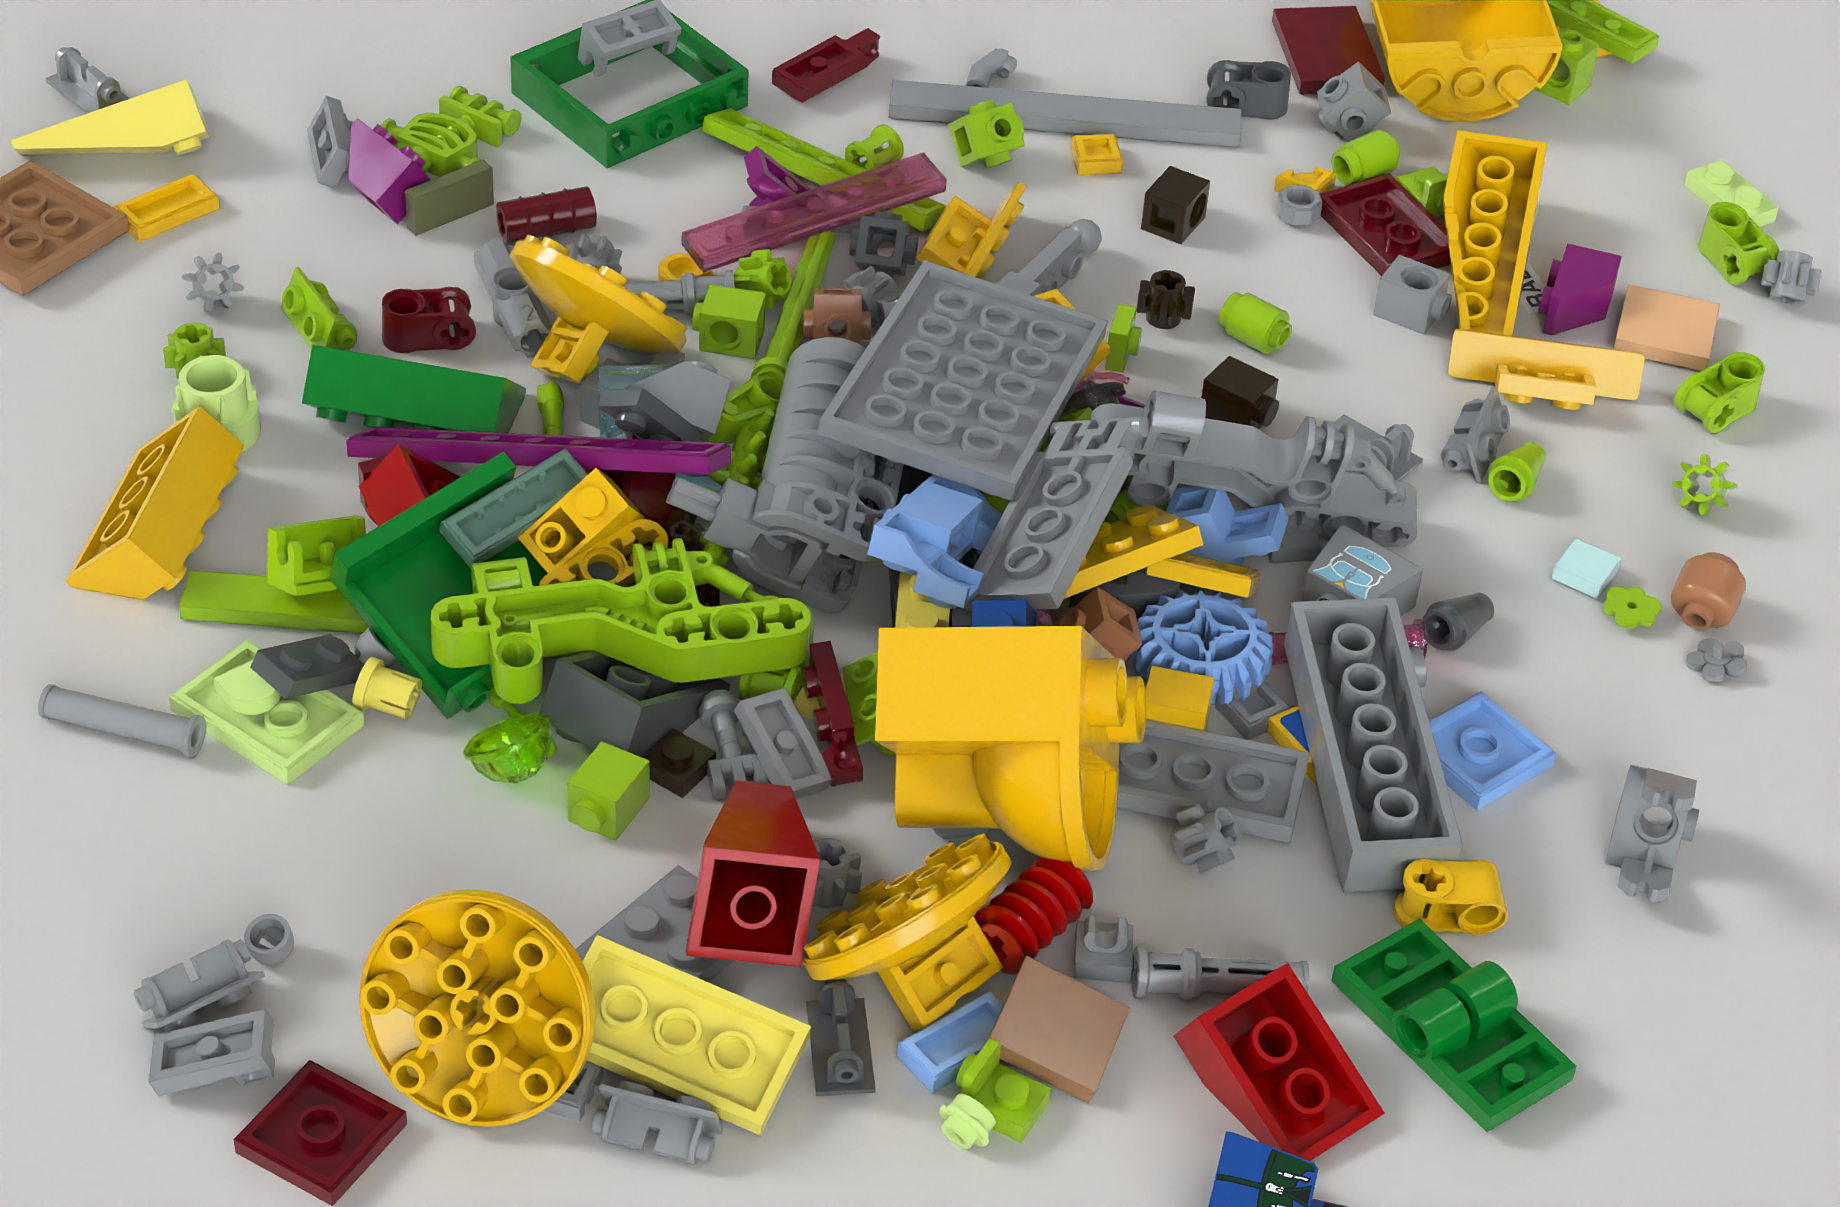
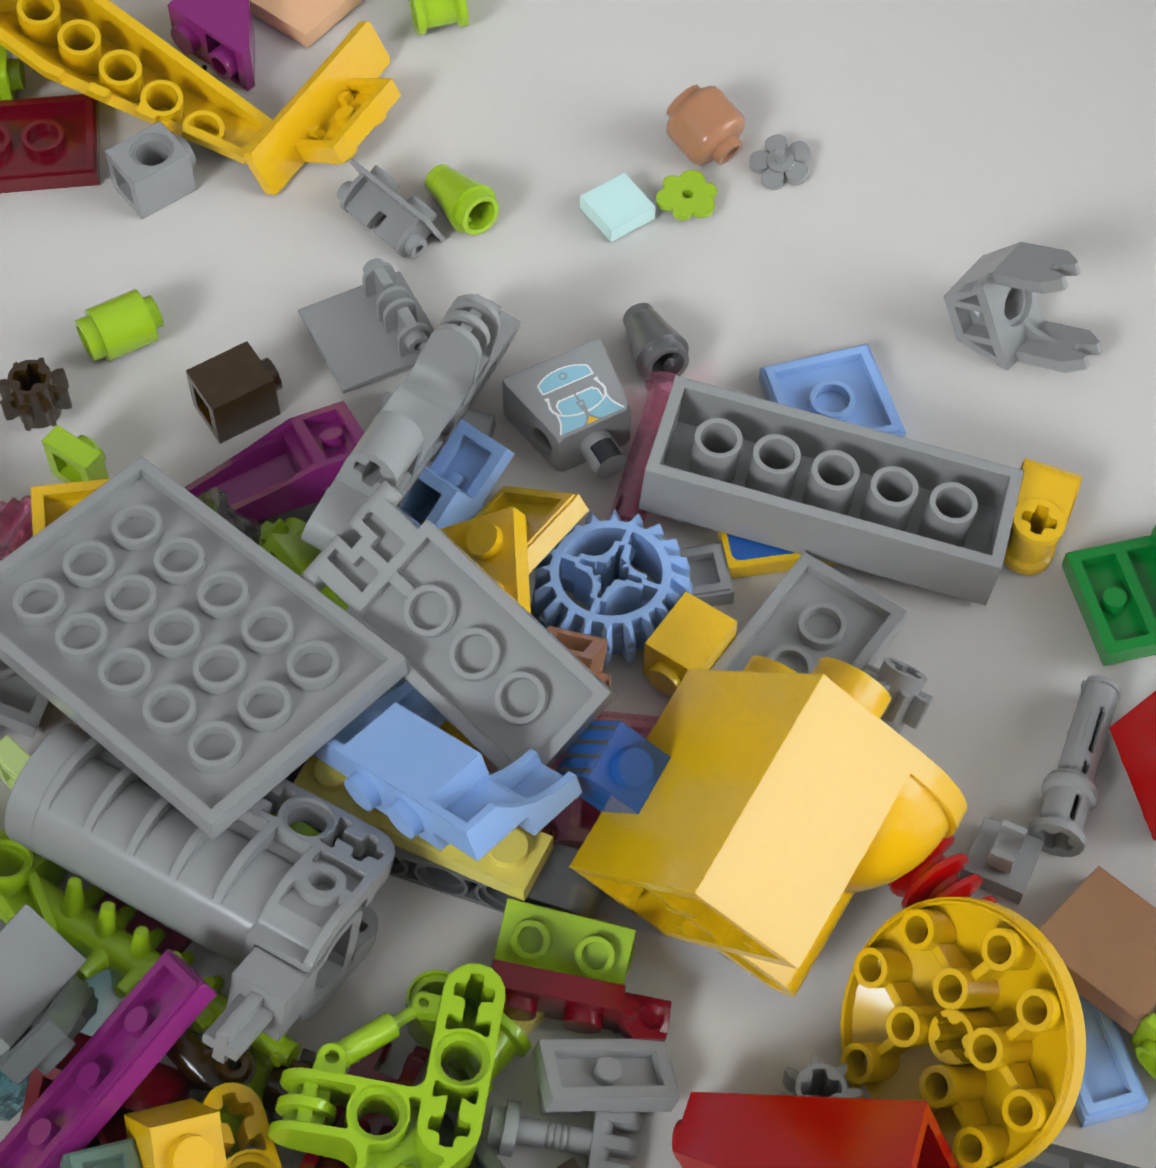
camera: 65 degrees left, 15 degrees up
lime gear [1672,454,1738,516] -> none

